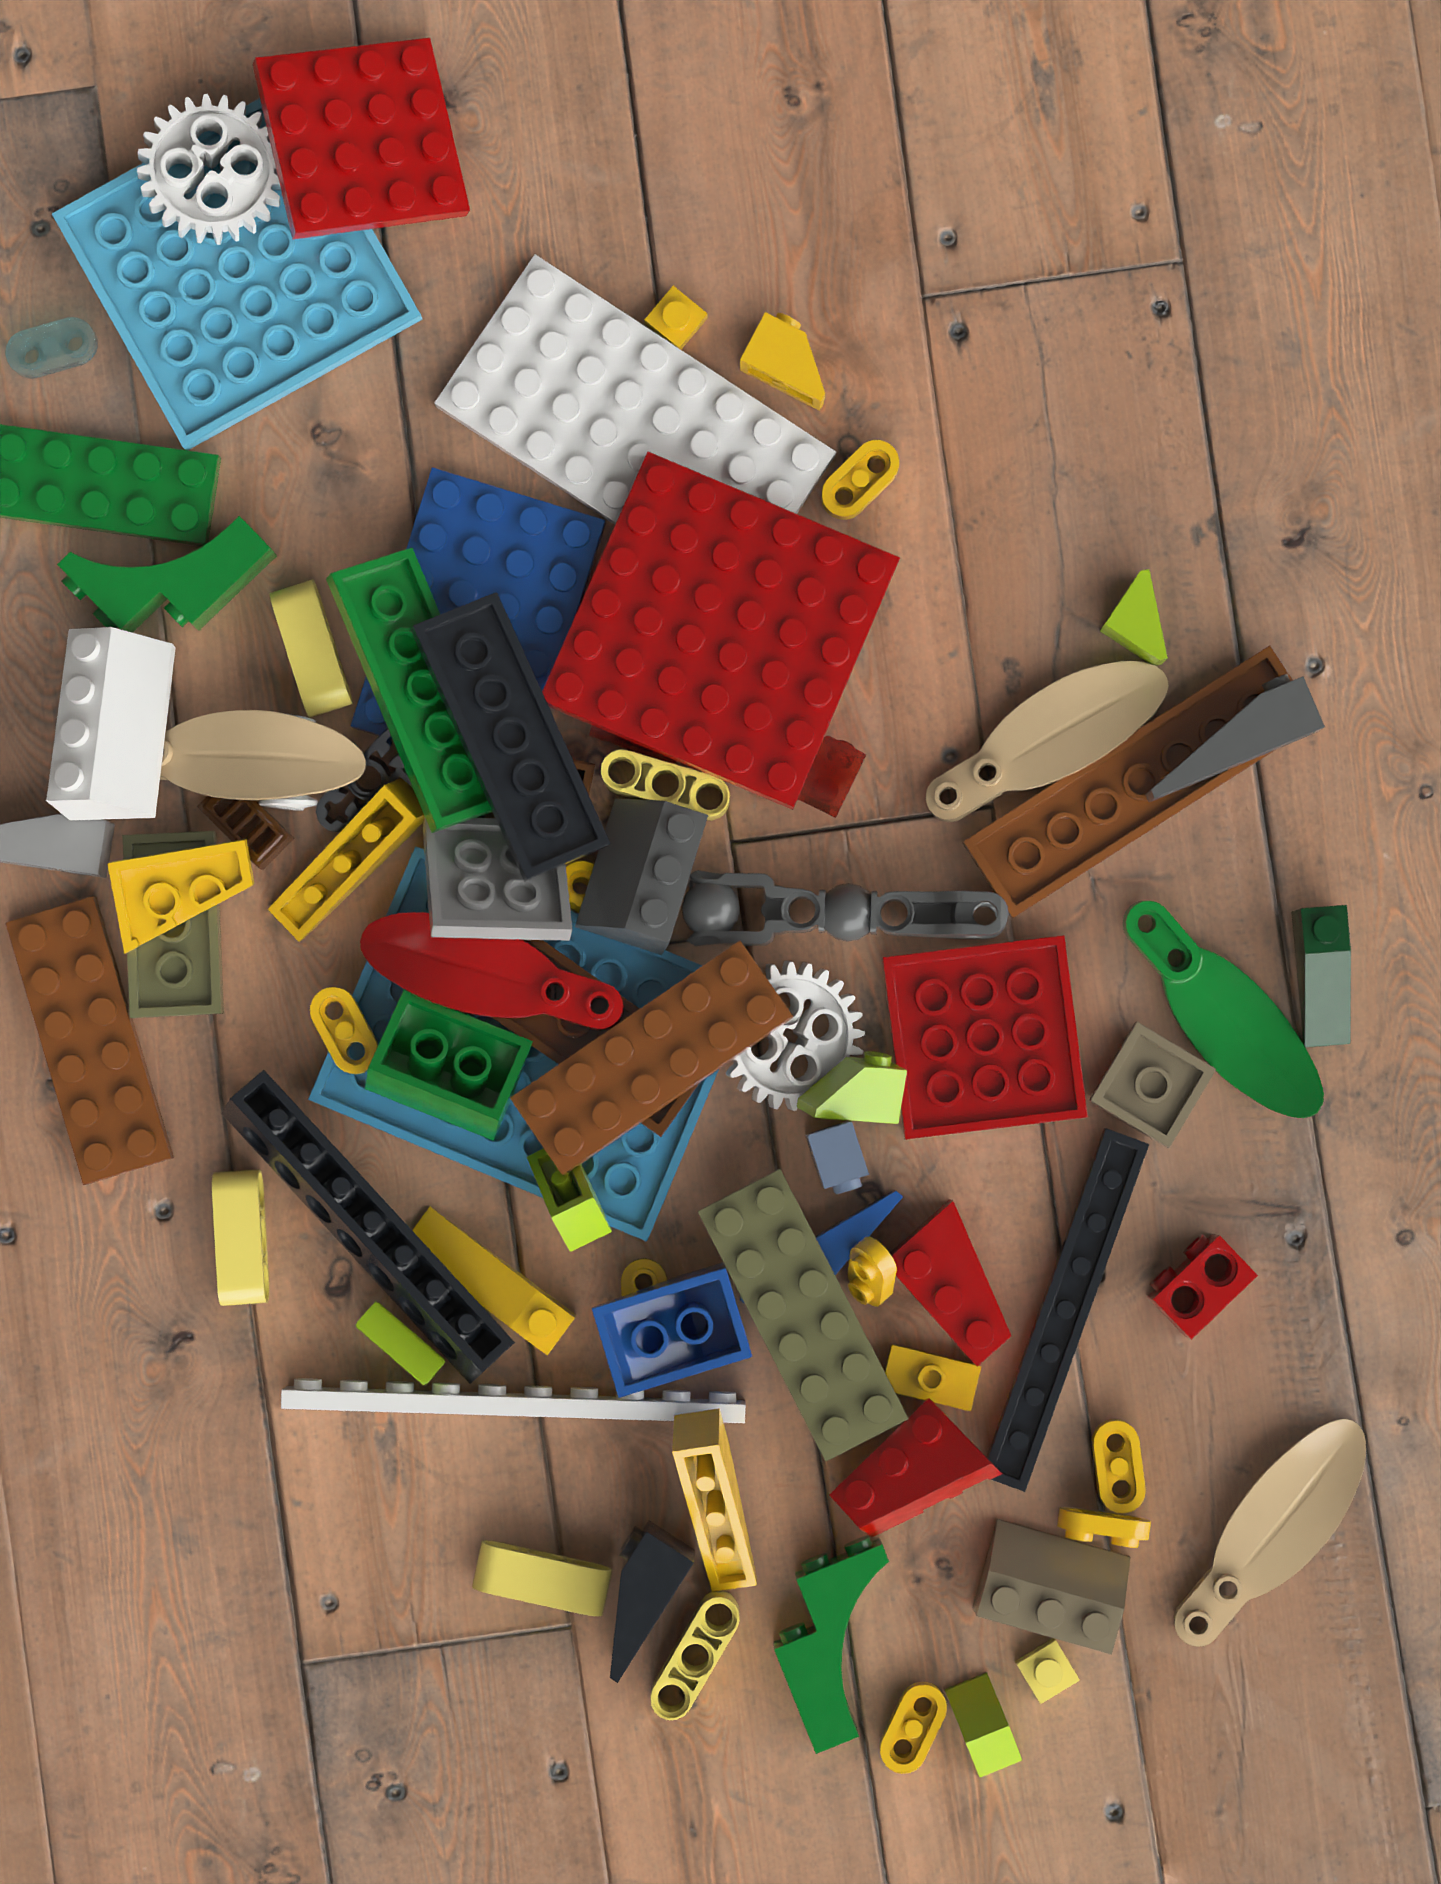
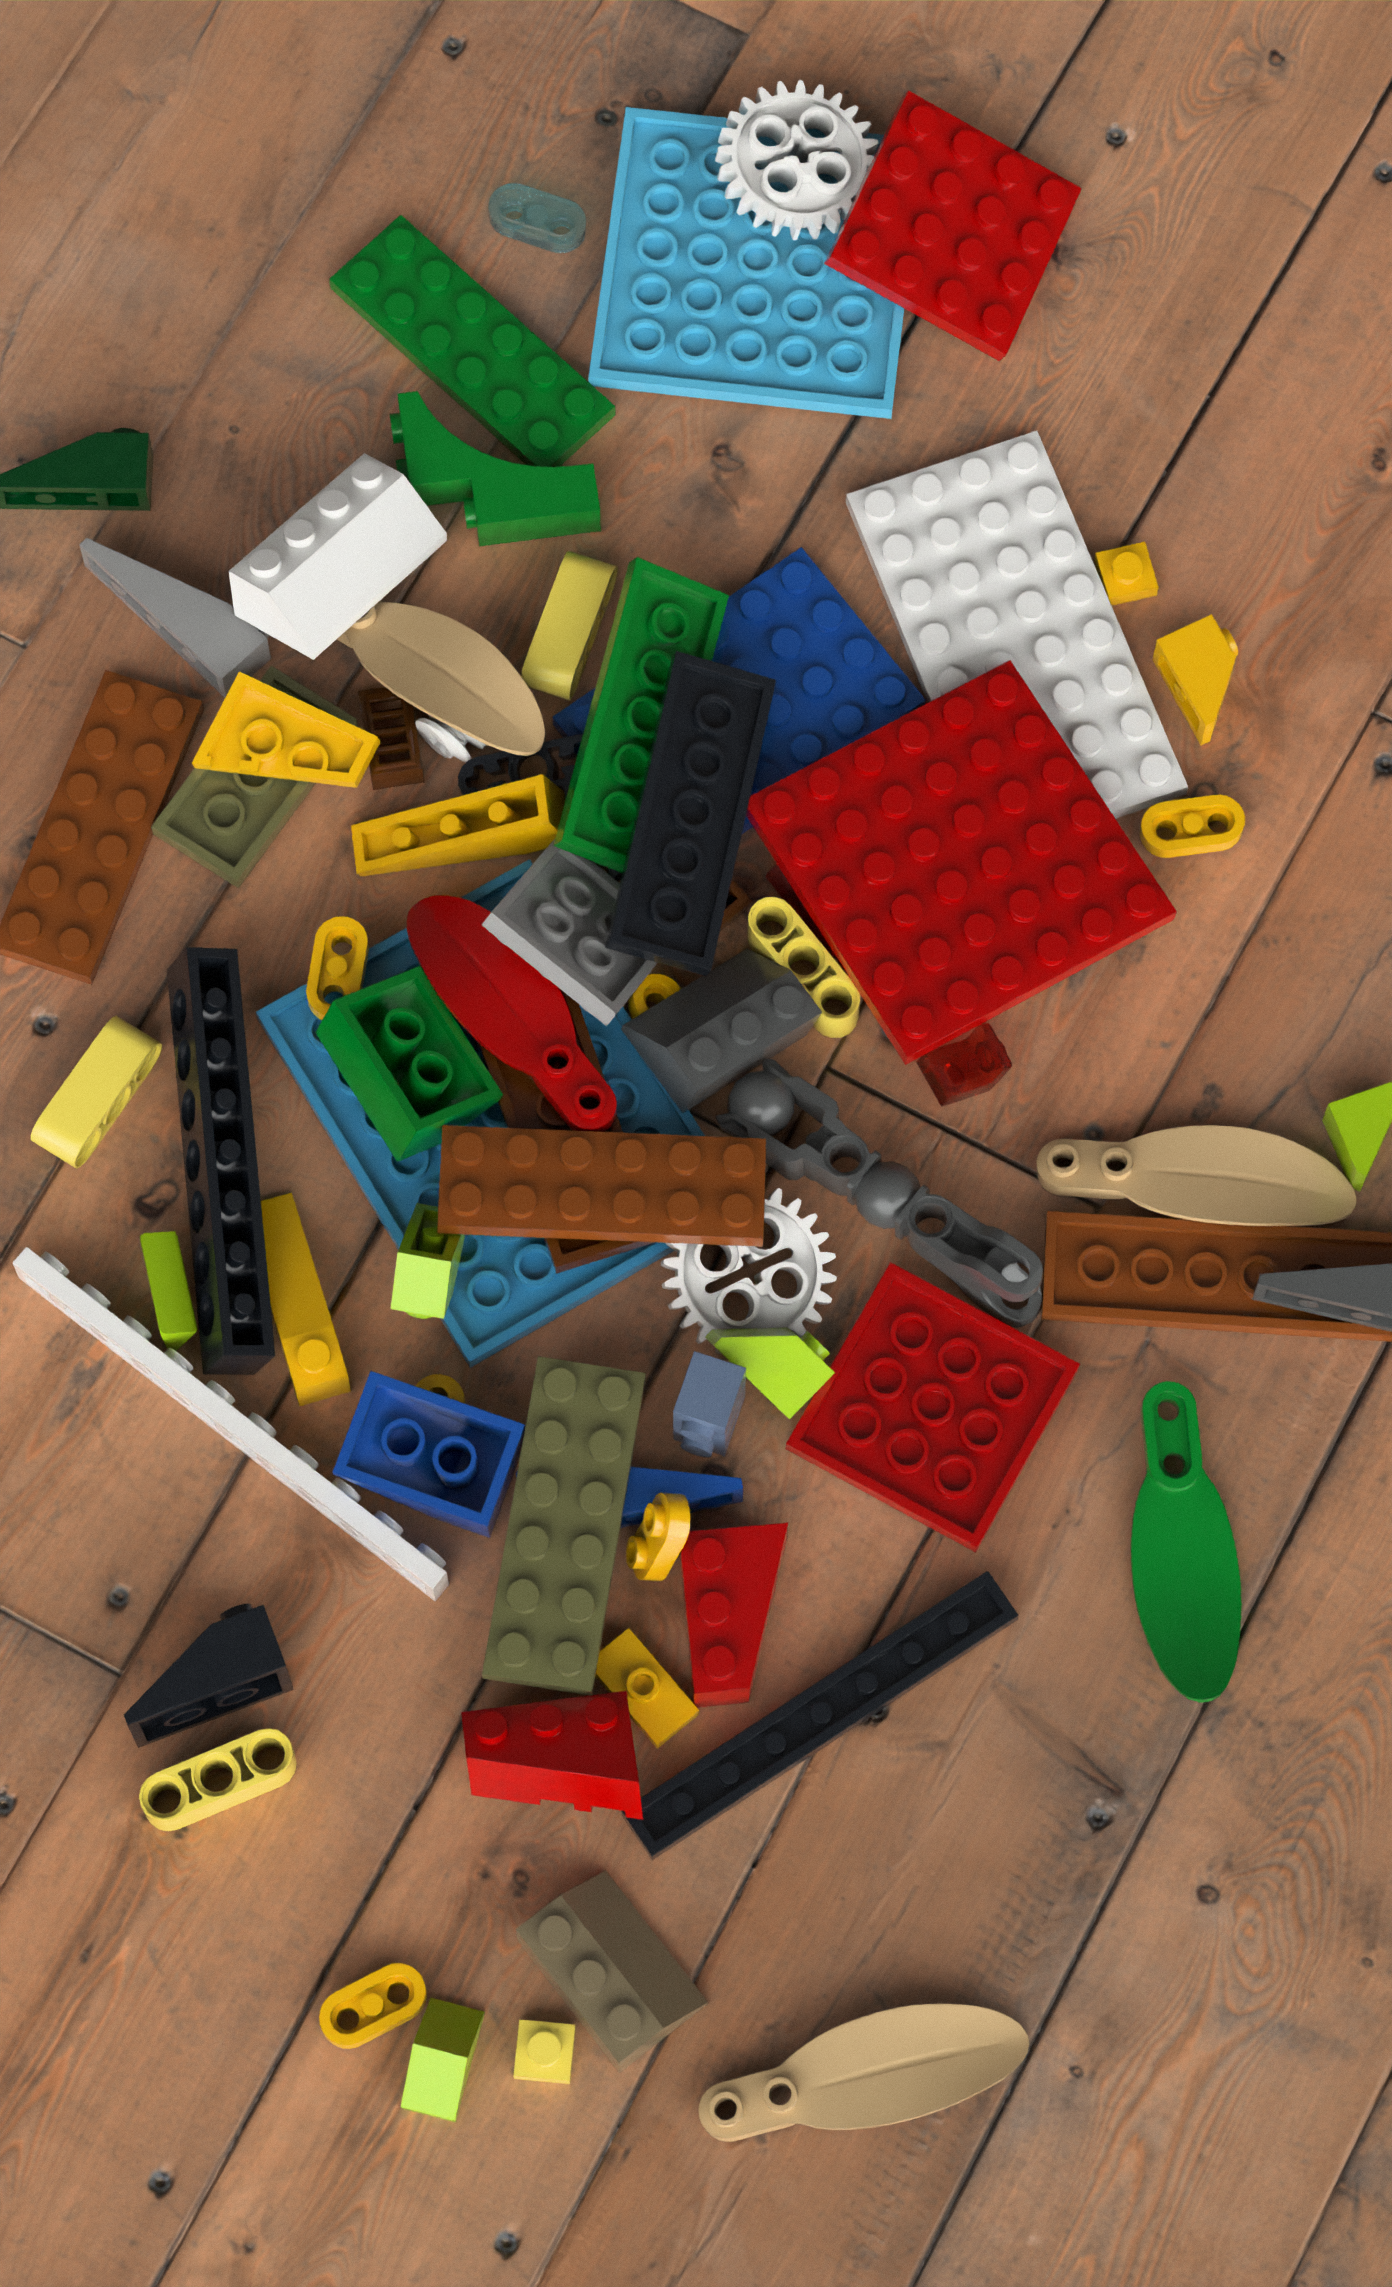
camera: 35 degrees right, 15 degrees down
light yellow beam [472,1540,612,1616] -> none
yellow slope [672,1408,757,1592] -> none
green arch [773,1536,889,1754] -> none
yellow plate [1057,1507,1151,1548] -> none
dark tan plate [1089,1022,1216,1148] -> none
yellow plate [1092,1419,1146,1513] -> none
red brick [1147,1234,1258,1340] -> none
slope [1291,905,1351,1048] -> none

